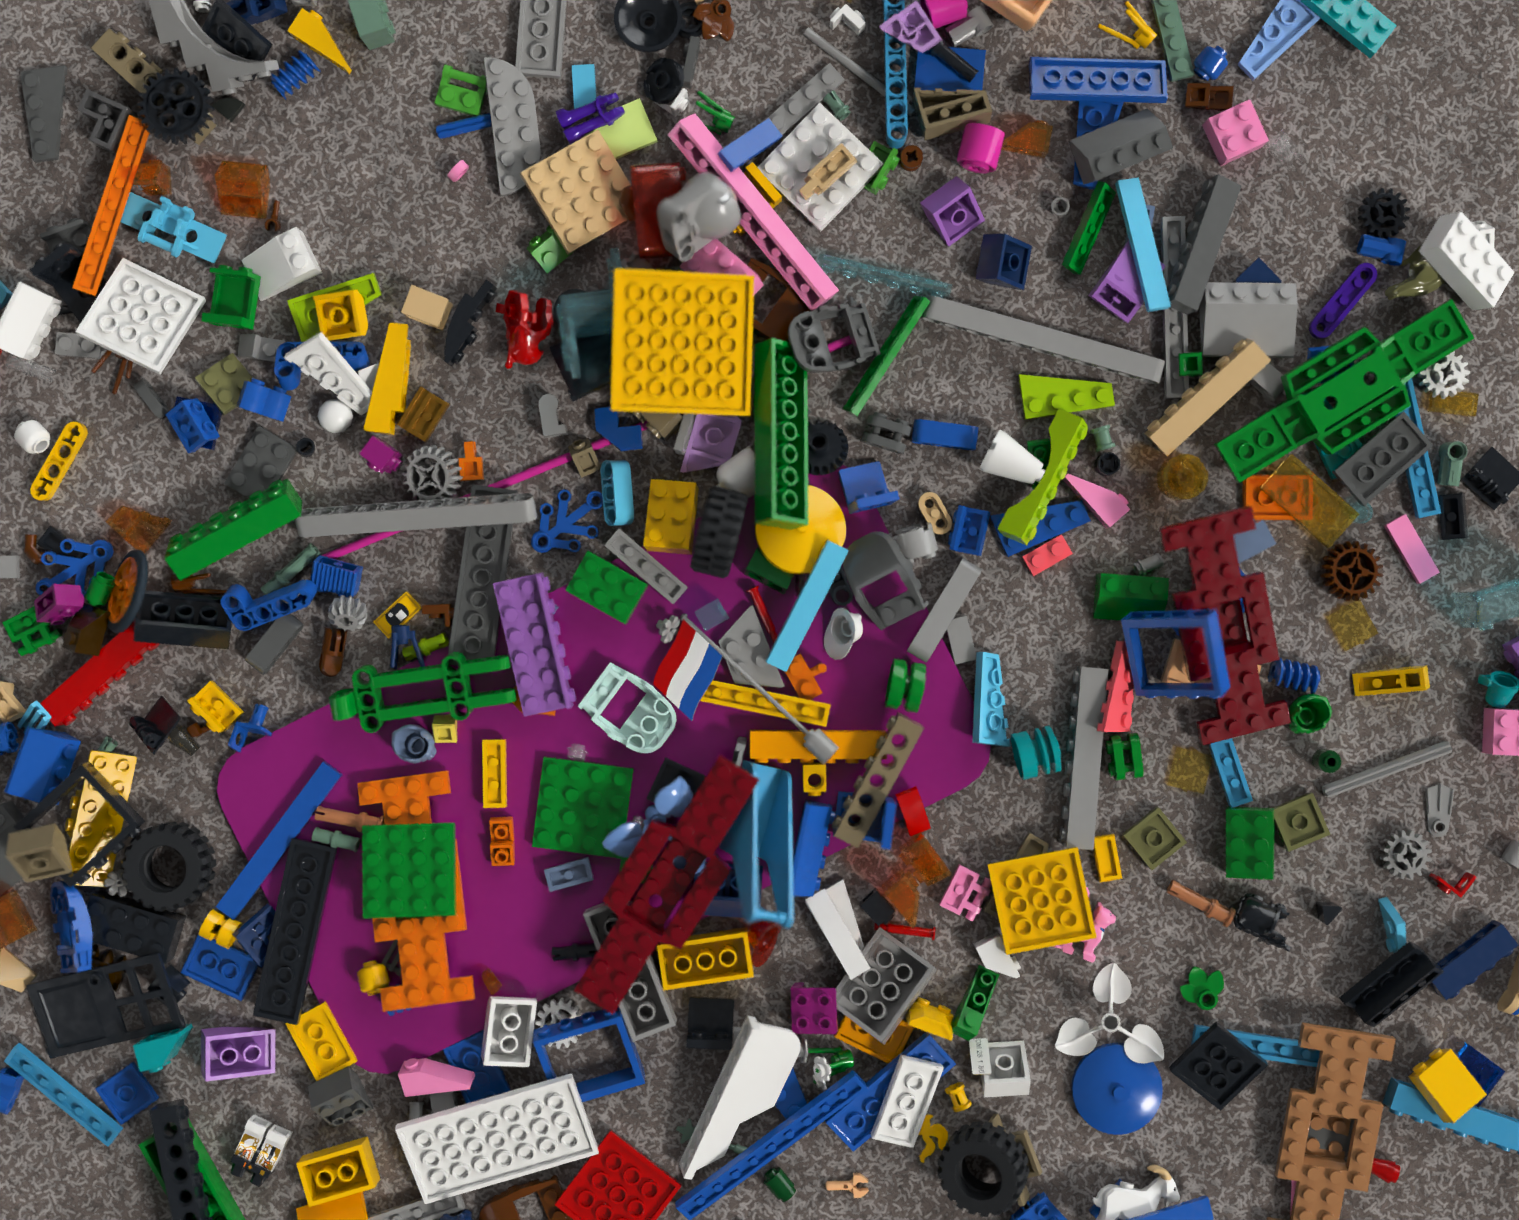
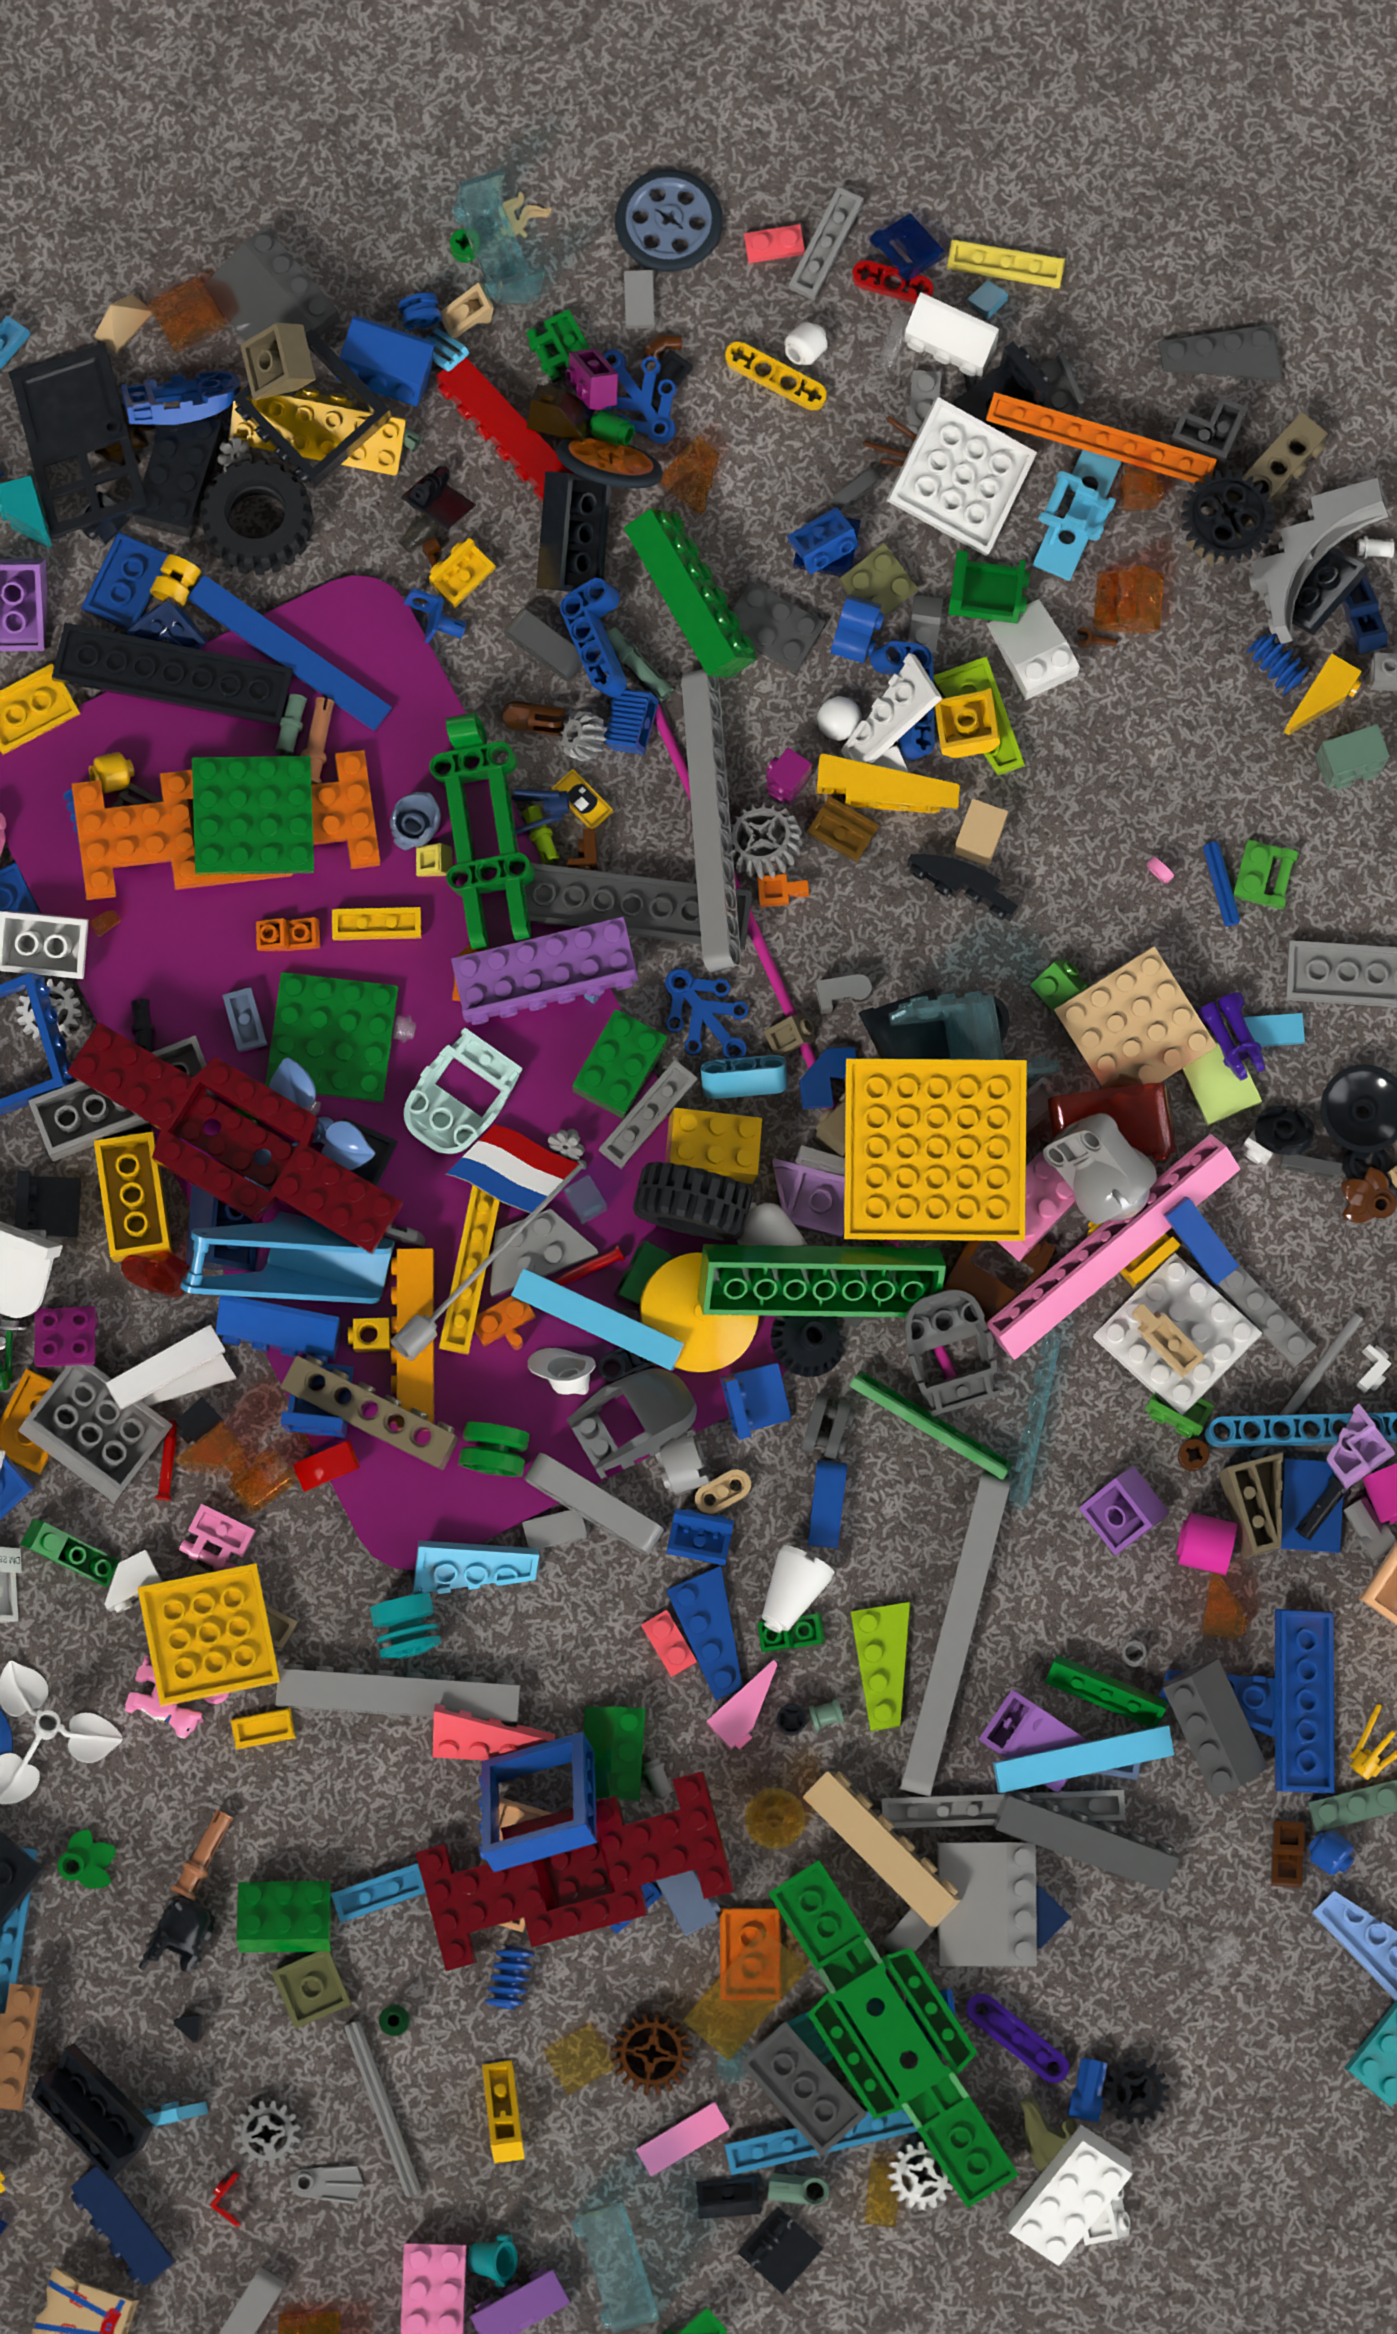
camera: 90 degrees right, 10 degrees down
reddish brown plant [171,573,227,595] -> none
pearl dark grey tile [212,98,245,122] -> none
black hinge [296,438,315,457] -> none
light grey plate [484,57,541,197] -> none
red helmet [495,290,554,369] -> none
green plant [677,91,735,135] -> none
sand green pin [823,90,851,121] -> none
yellow slope [905,997,954,1041] -> none
dark blue slope [976,234,1032,290] -> none
lime arch [998,409,1088,545] -> none
green brick [1105,733,1144,781] -> none
olive plate [1122,806,1187,870] -> none
clear yellow piece [1167,747,1213,794] -> none
green slope [1178,352,1203,377] -> none
bright pink brick [1202,99,1269,166] -> none
green hair [1288,694,1332,734] -> none

